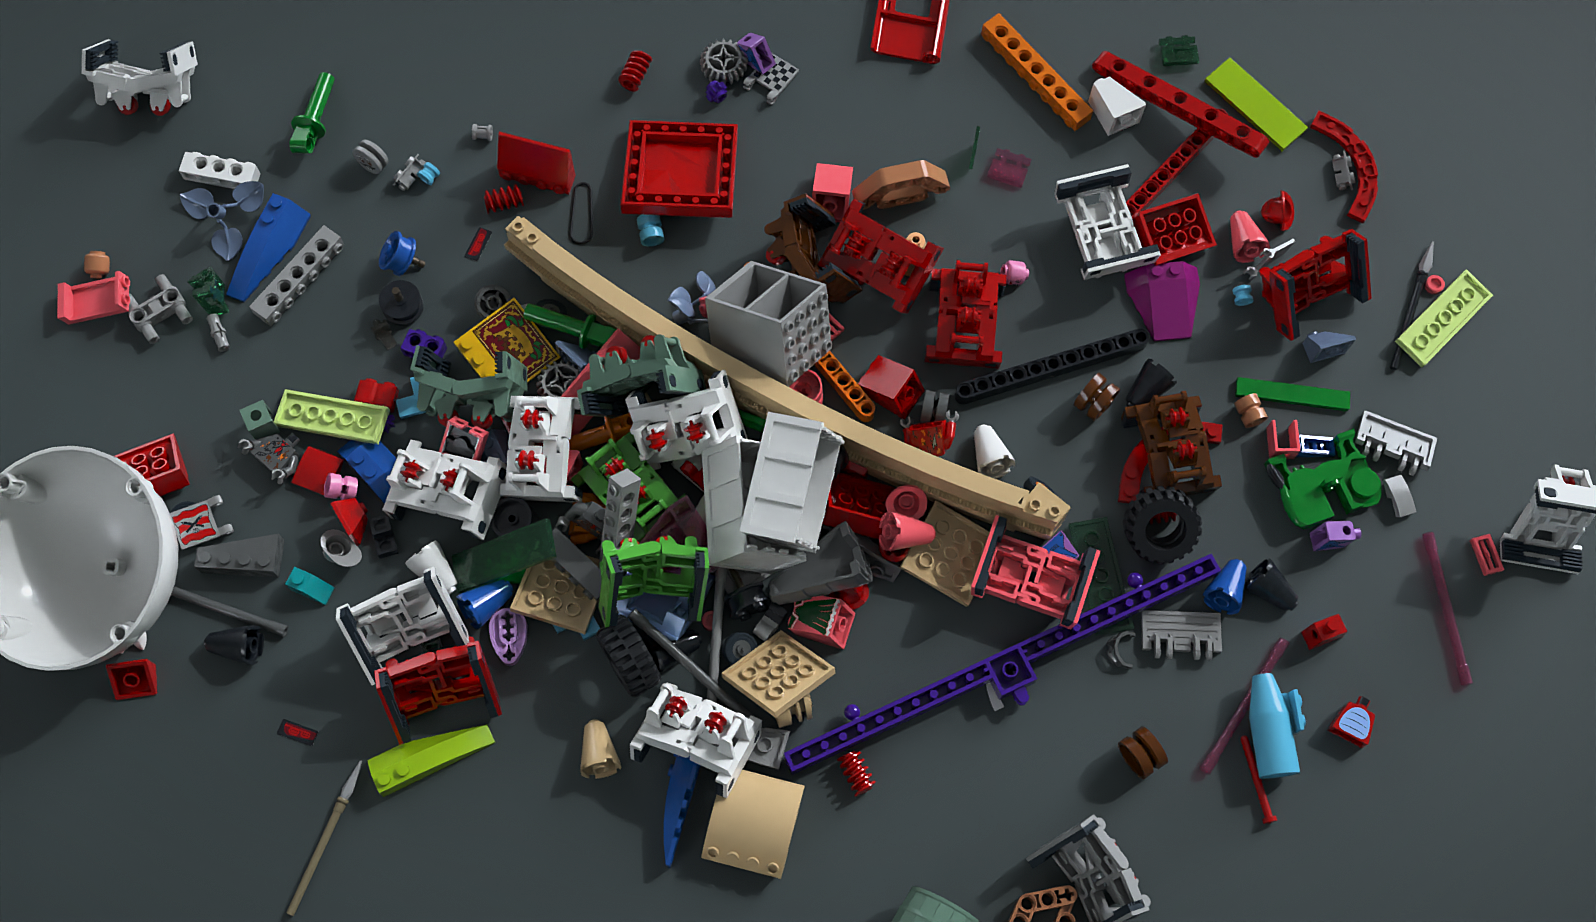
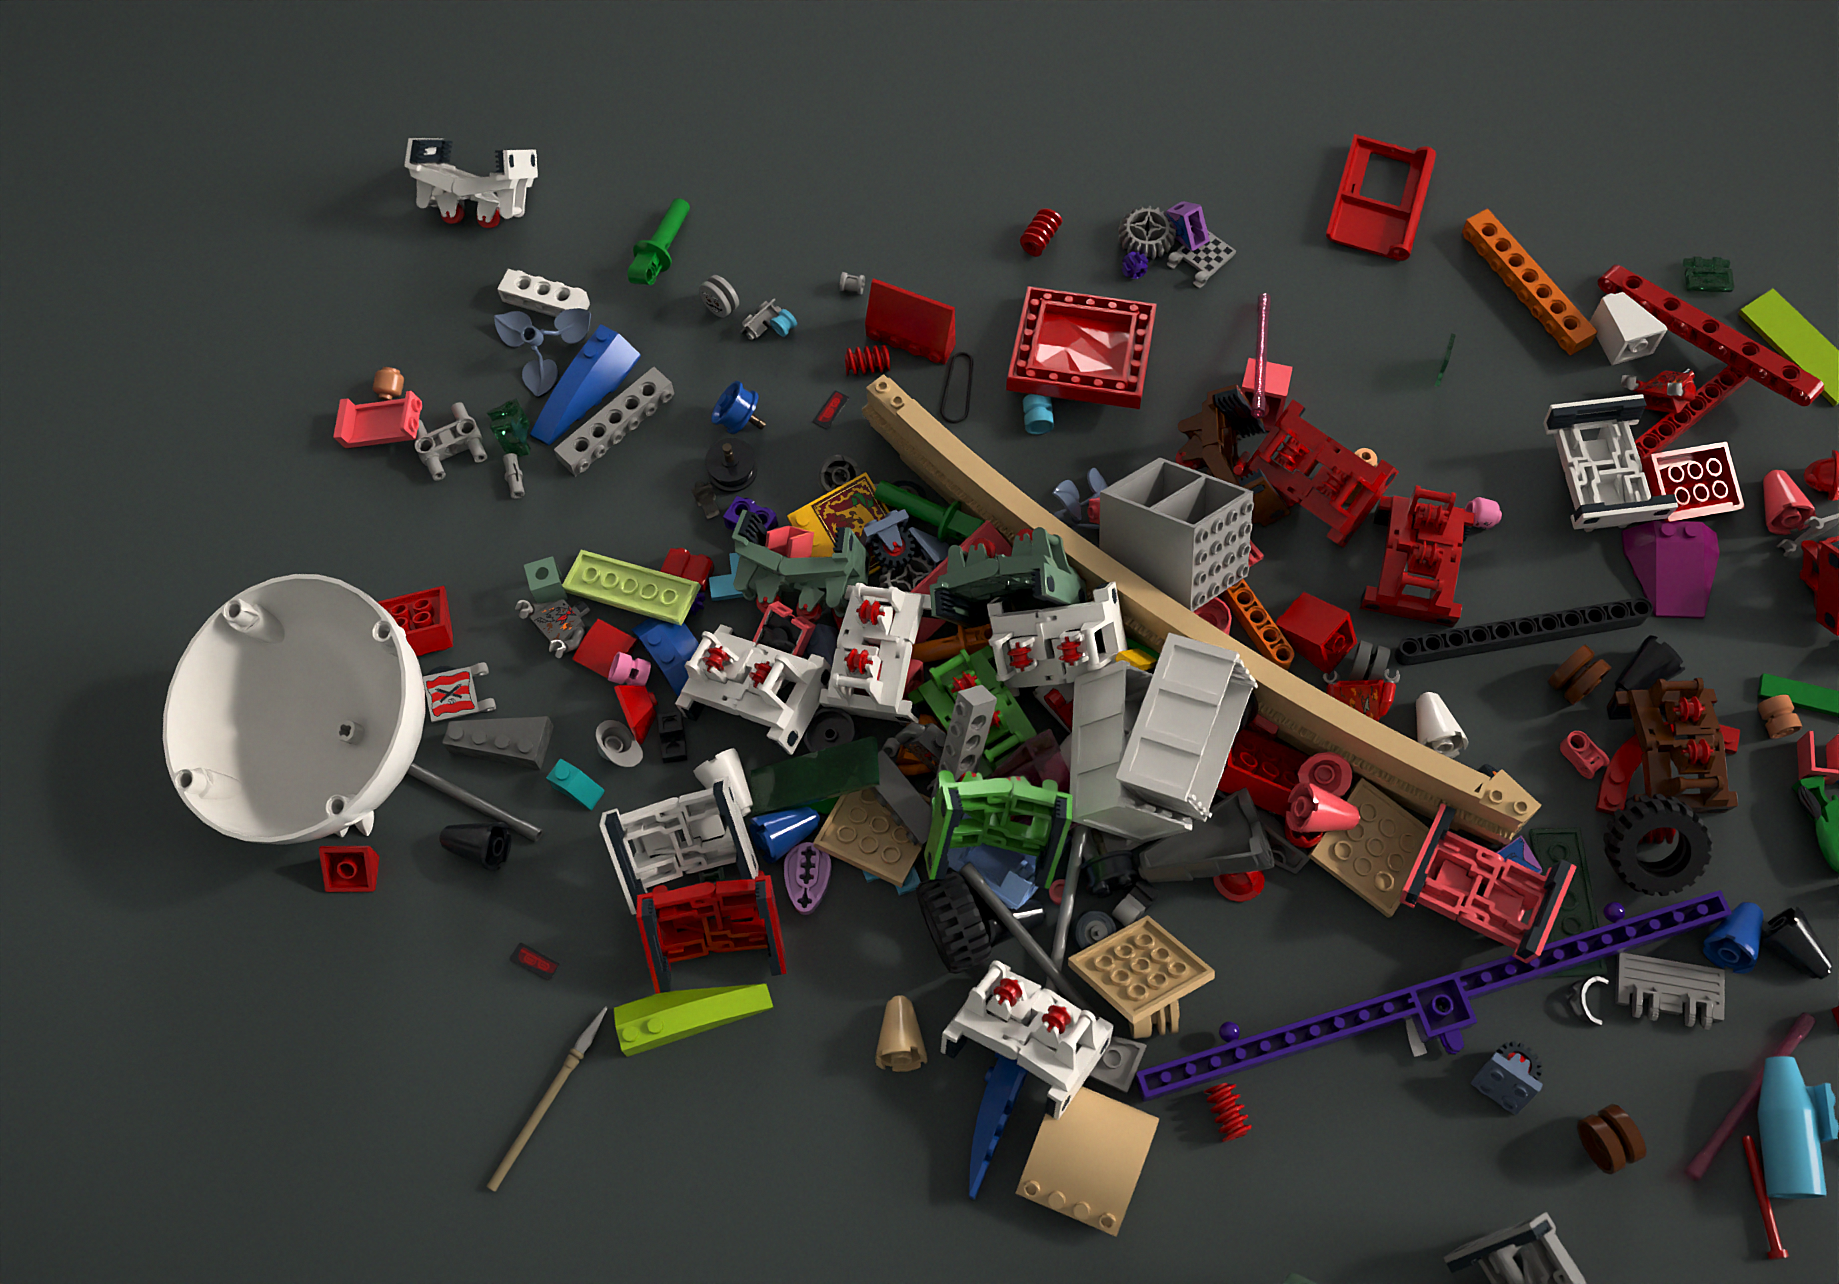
camera: 15 degrees right, 5 degrees down
slope [788,596,856,650] -> none
nougat piece [852,160,950,210] -> none
clear pink plate [987,148,1032,188] -> none
medium azure wheel [1233,285,1254,306] -> none
none -> coral piece [765,525,814,558]
none -> plate [860,509,915,571]
none -> yellow tile [1115,648,1158,671]
none -> red bar [1233,451,1250,475]
none -> clear pink piece [1251,293,1271,419]
none -> sand blue plate [1470,1041,1543,1115]
none -> coral piece [1560,731,1610,779]
none -> red torso [1621,368,1696,414]

